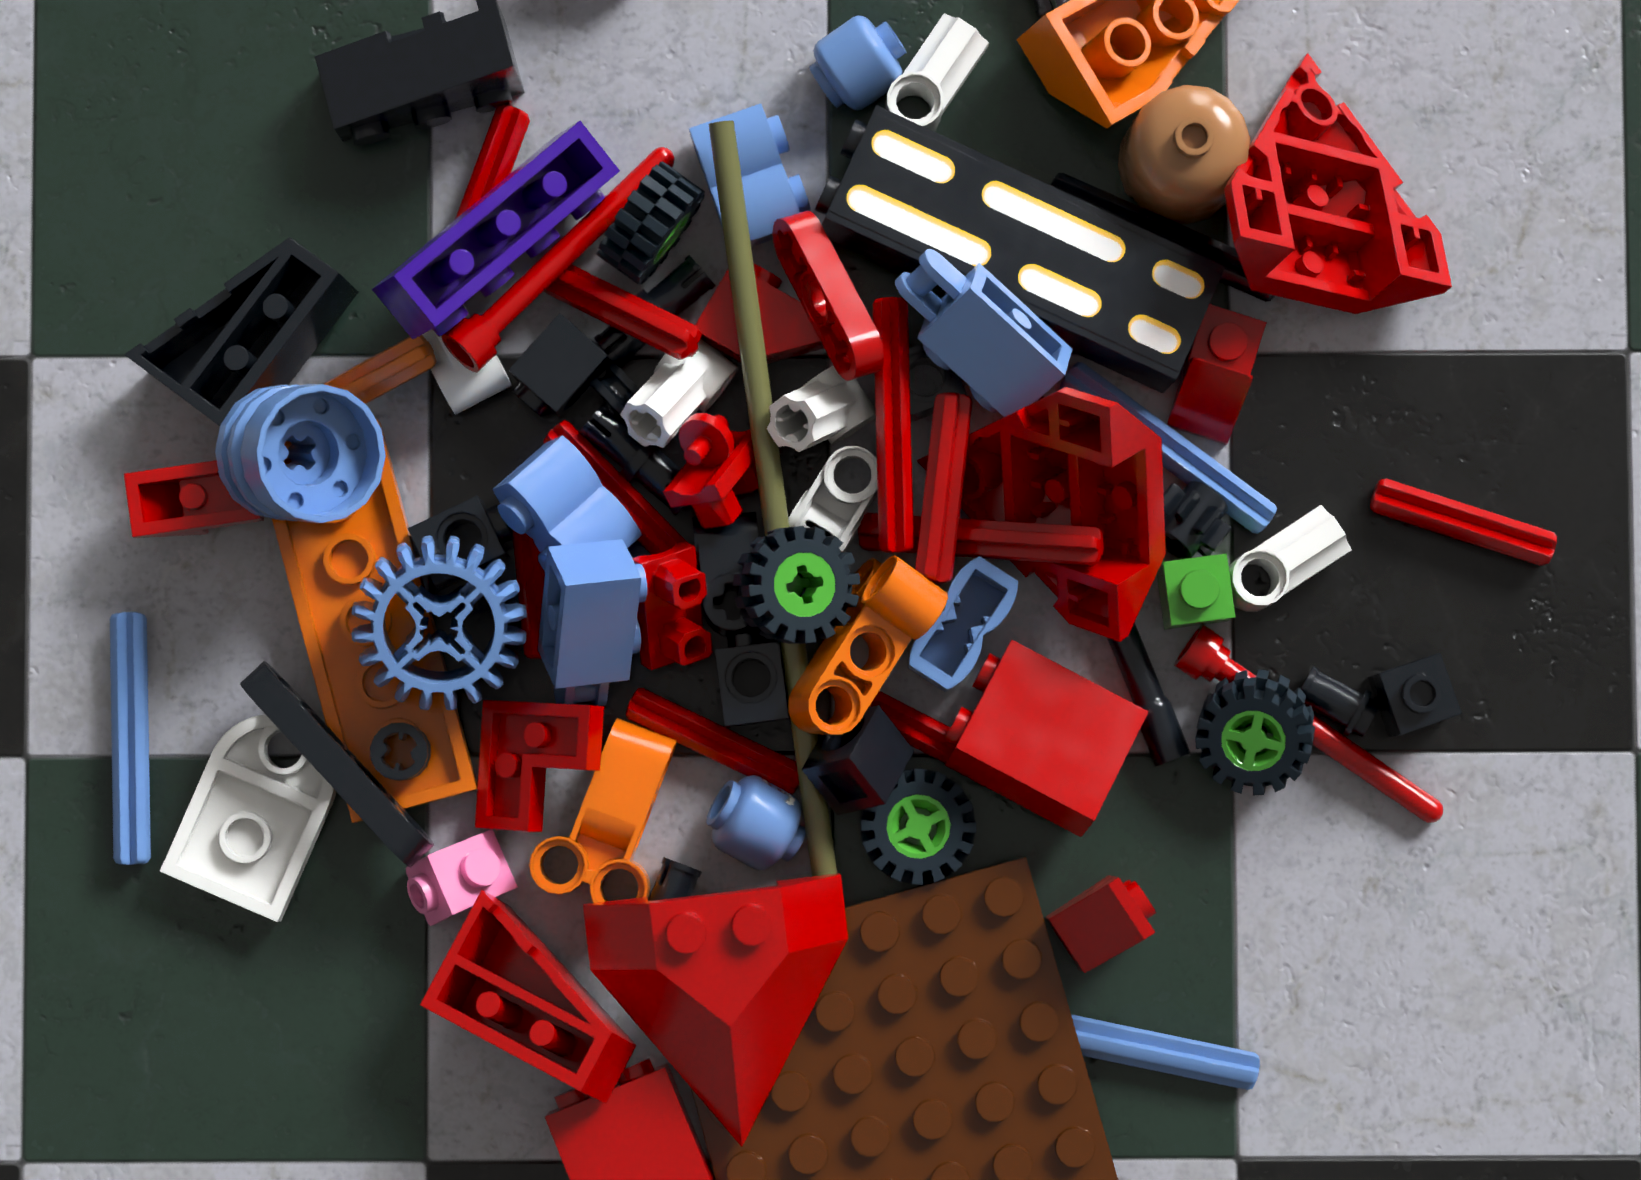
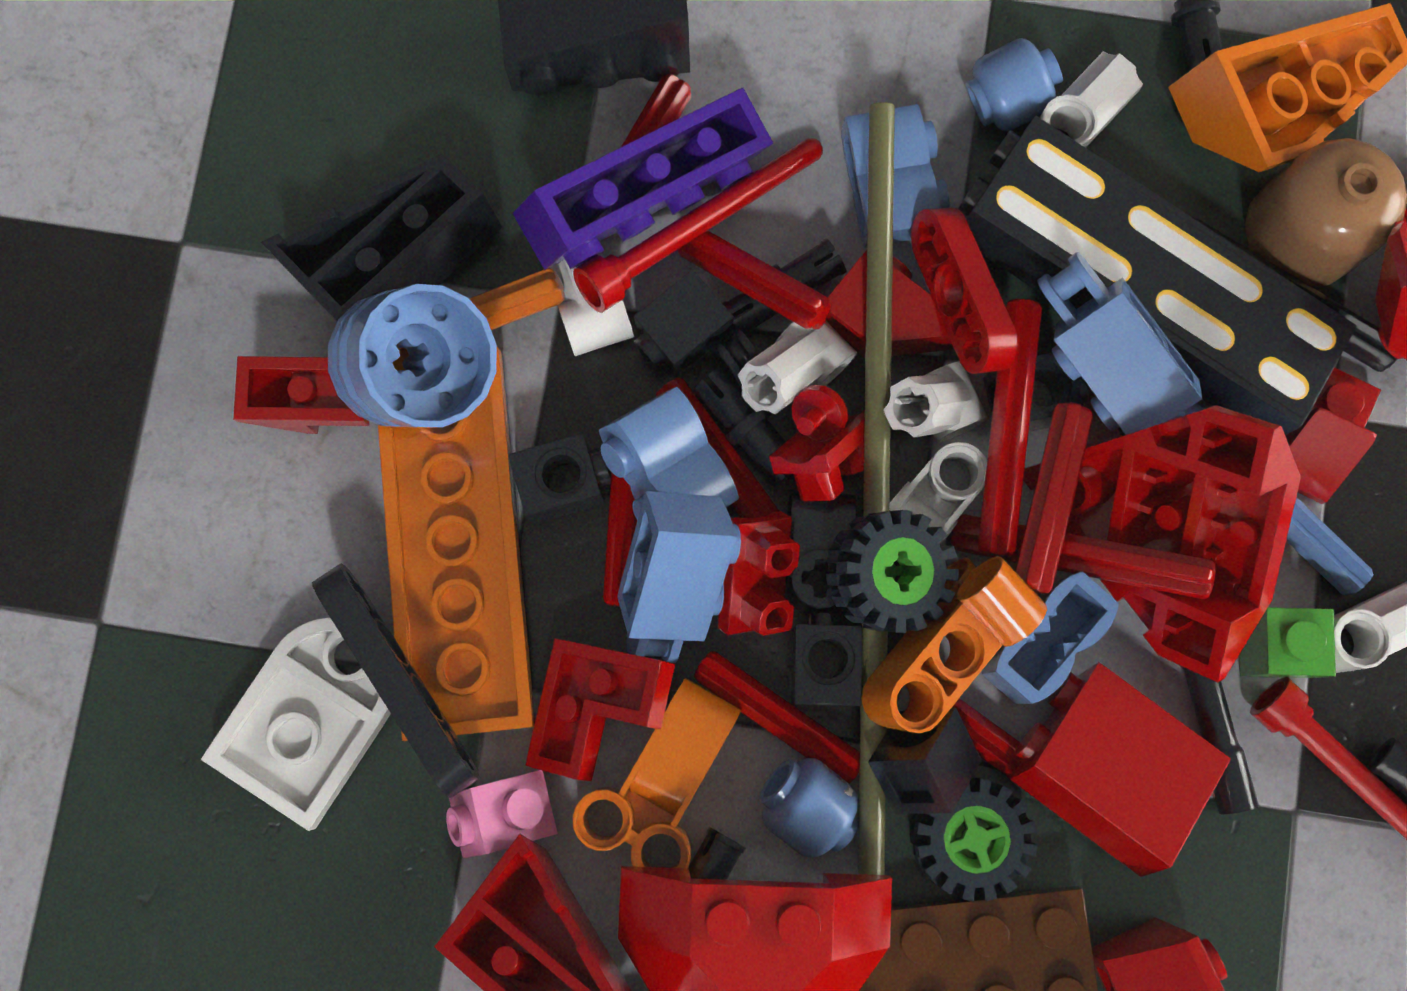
camera: 10 degrees right, 5 degrees down
medium blue axle [110,612,151,865] -> none
medium blue gear [351,535,527,710] -> none
black bush [370,723,431,781] -> none
black wheel [597,161,705,285] -> none
black gear [1164,481,1232,559] -> none
black wheel [1195,670,1315,796] -> none

